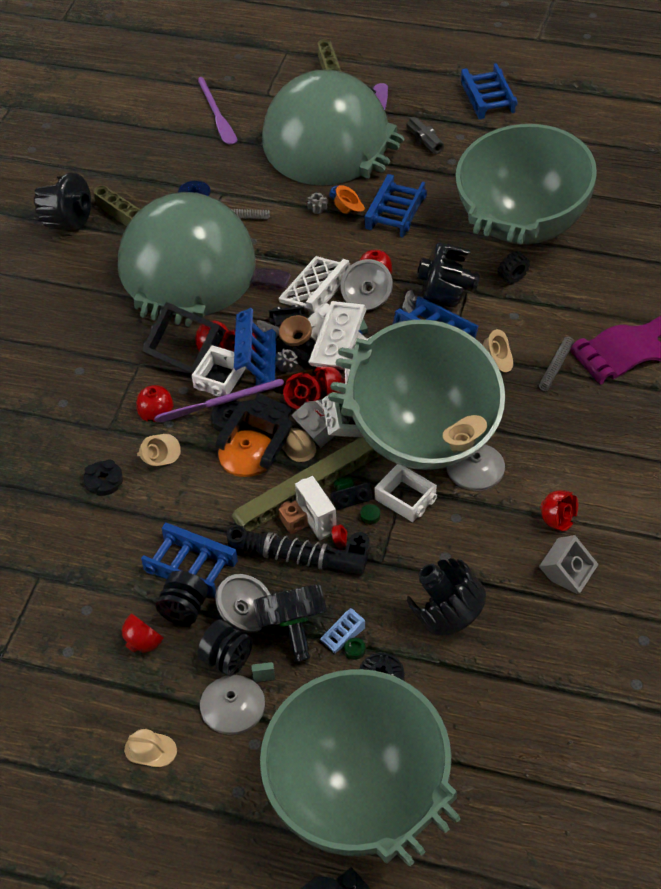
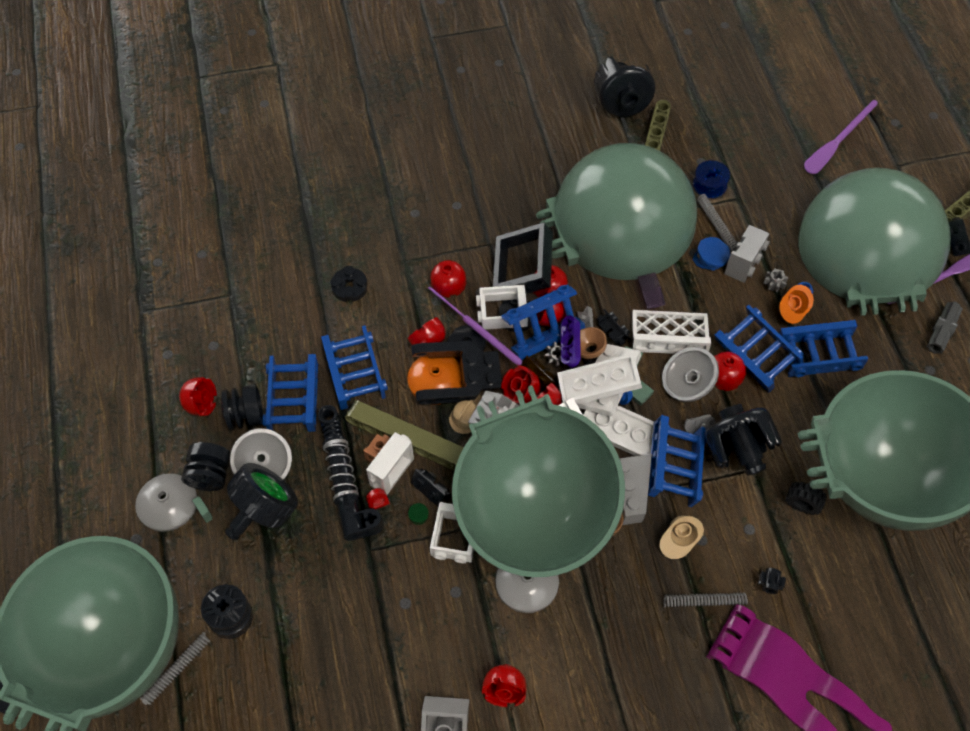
camera: 60 degrees right, 10 degrees up
tan piece [124,729,177,767] -> none
tan piece [137,434,180,466] -> none
light blue slope [320,608,365,654] -> none
dark green tile [334,477,354,491] -> none
dark green tile [344,638,366,660] -> none
black piece [407,558,486,636] -> none
tan piece [443,415,487,453] -> none
none -> blue fence [321,325,388,410]
none -> red cylinder [407,317,446,345]
none -> dark purple beam [561,315,581,368]
none -> blue hat [693,237,731,271]
none -> blue fence [715,305,804,393]
none -> light grey wedge [725,225,770,283]
none -> black gear [758,568,786,594]

